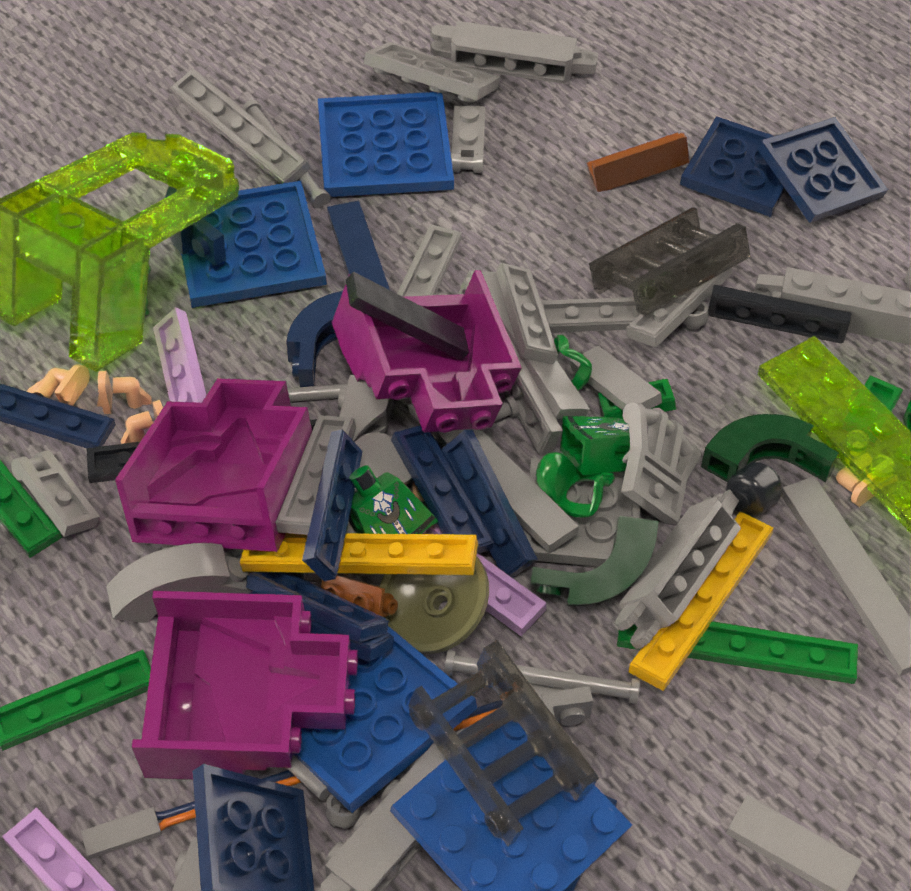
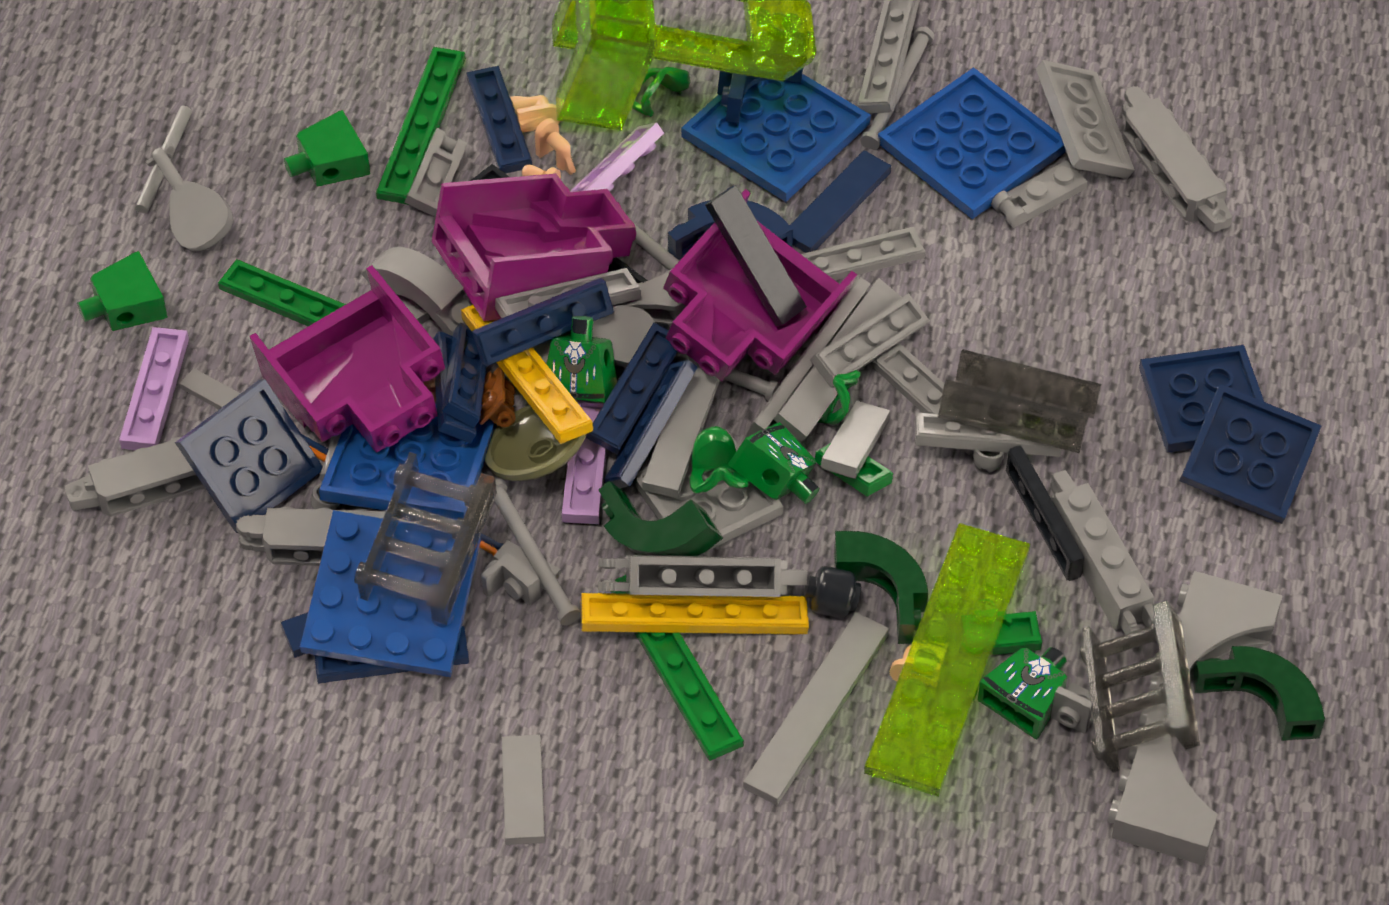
camera: 55 degrees right, 0 degrees up
dark orange panel [587,132,690,192] -> none
light grey plate [621,402,701,525] -> none

